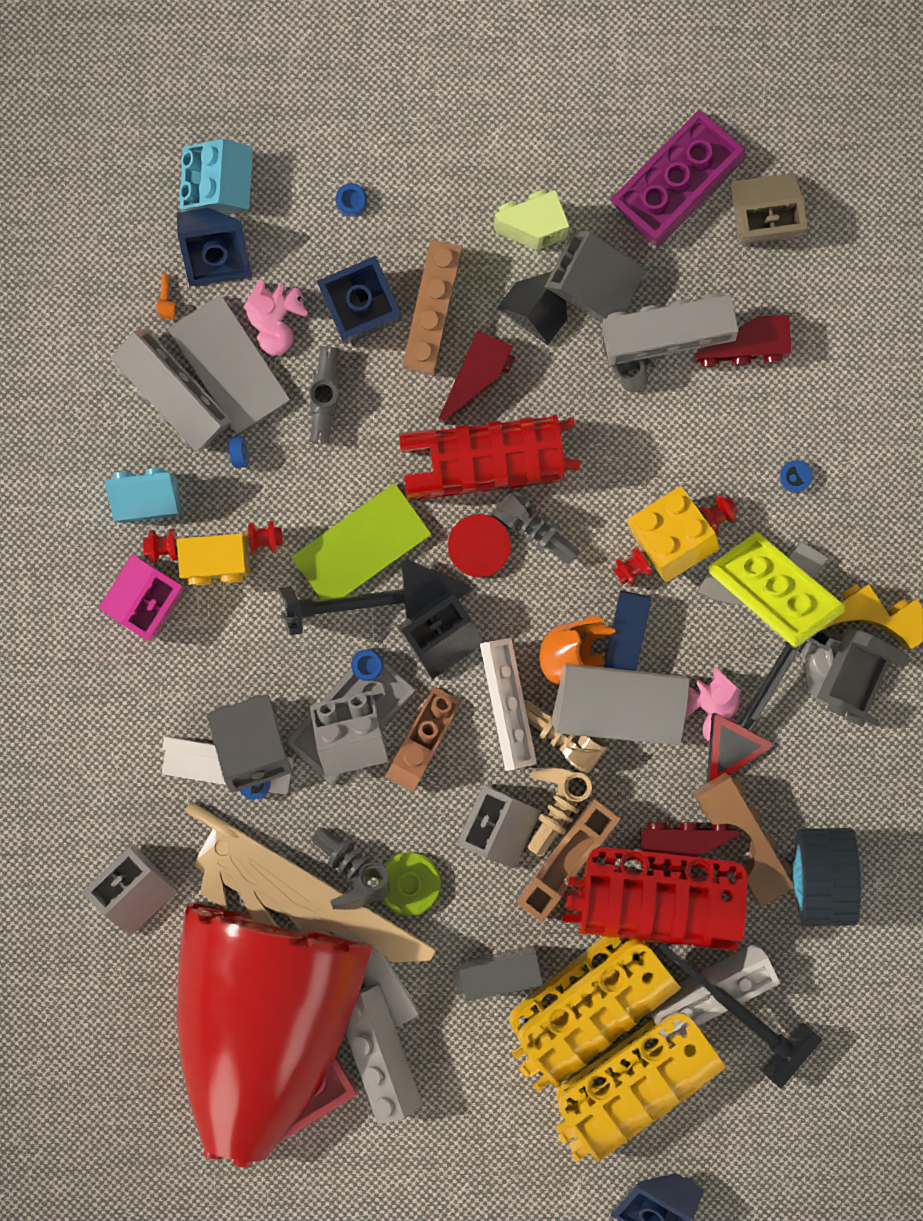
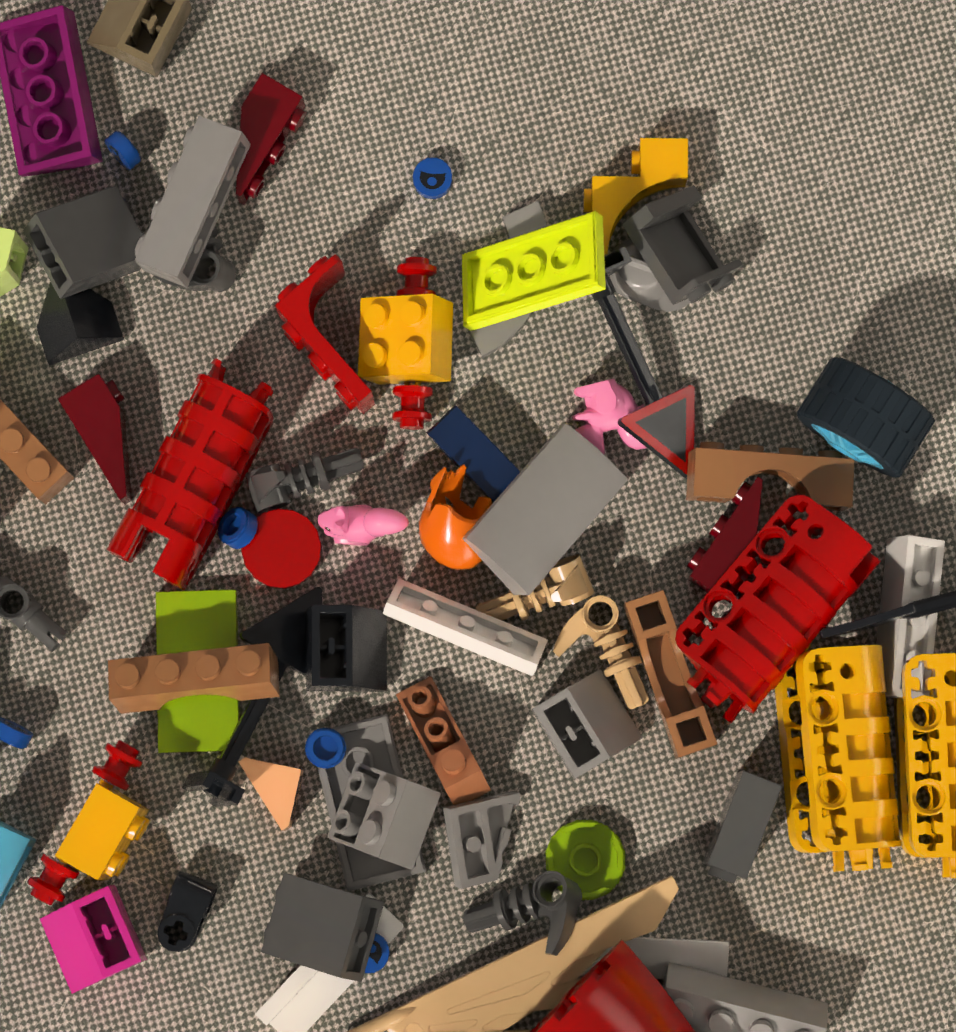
camera: 55 degrees left, 5 degrees down
none -> blue tile [104,131,141,171]
none -> medium nougat arch [108,643,280,714]
none -> black piece [157,870,218,952]
none -> blue tile [218,507,258,549]
none -> light nougat slope [238,757,304,831]
none -> red bracket [275,254,375,414]
none -> bright pink animal [317,505,409,546]
none -> light grey wing [443,791,520,889]

